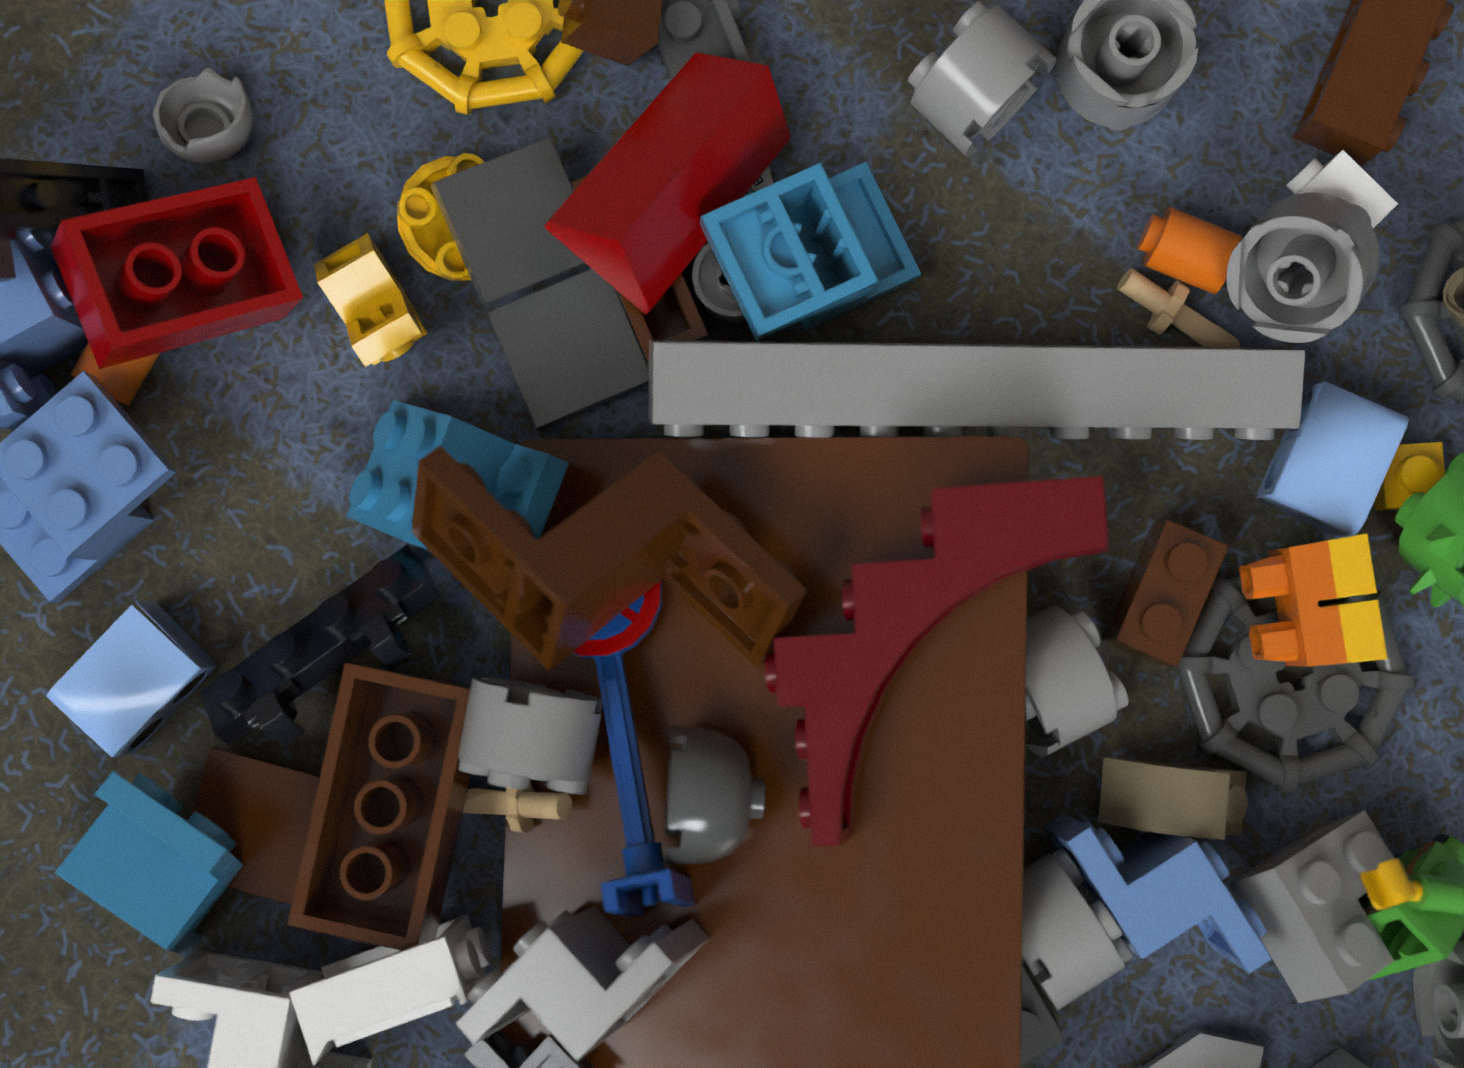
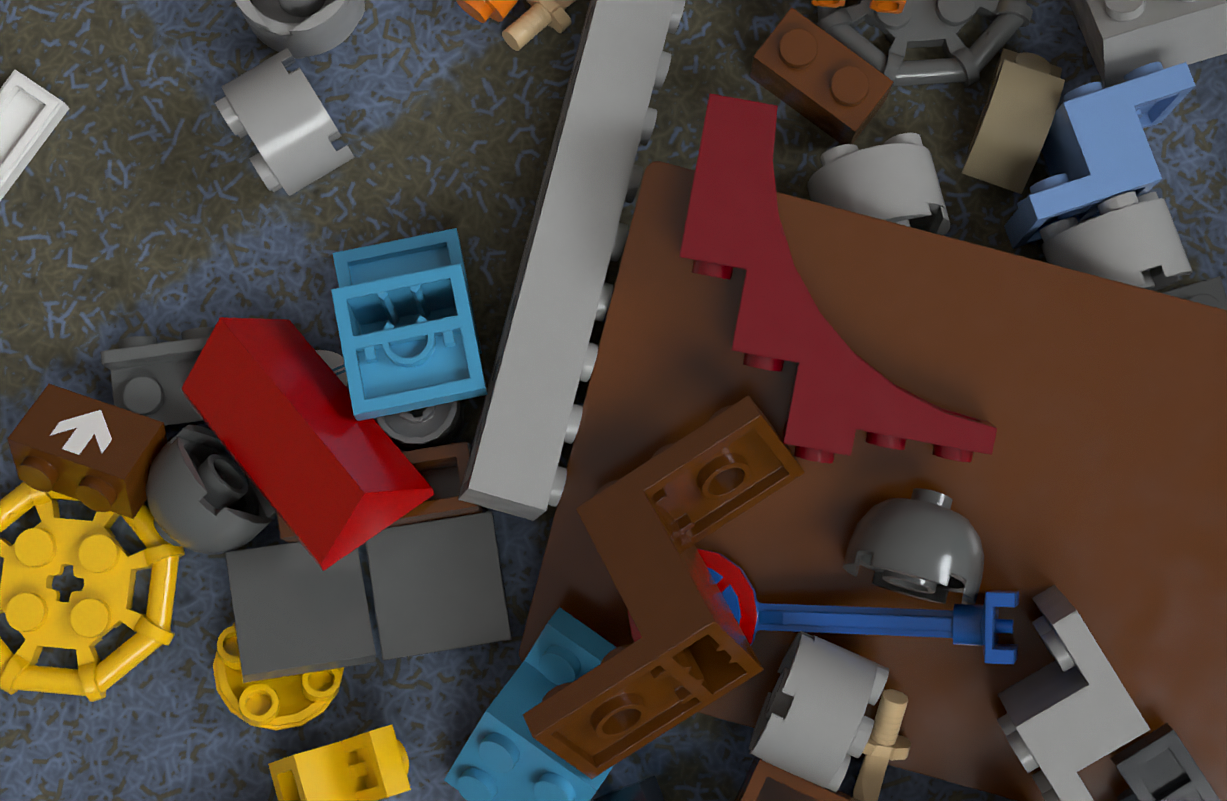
camera: 80 degrees left, 5 degrees down
none -> dark grey cylinder [145,425,276,555]

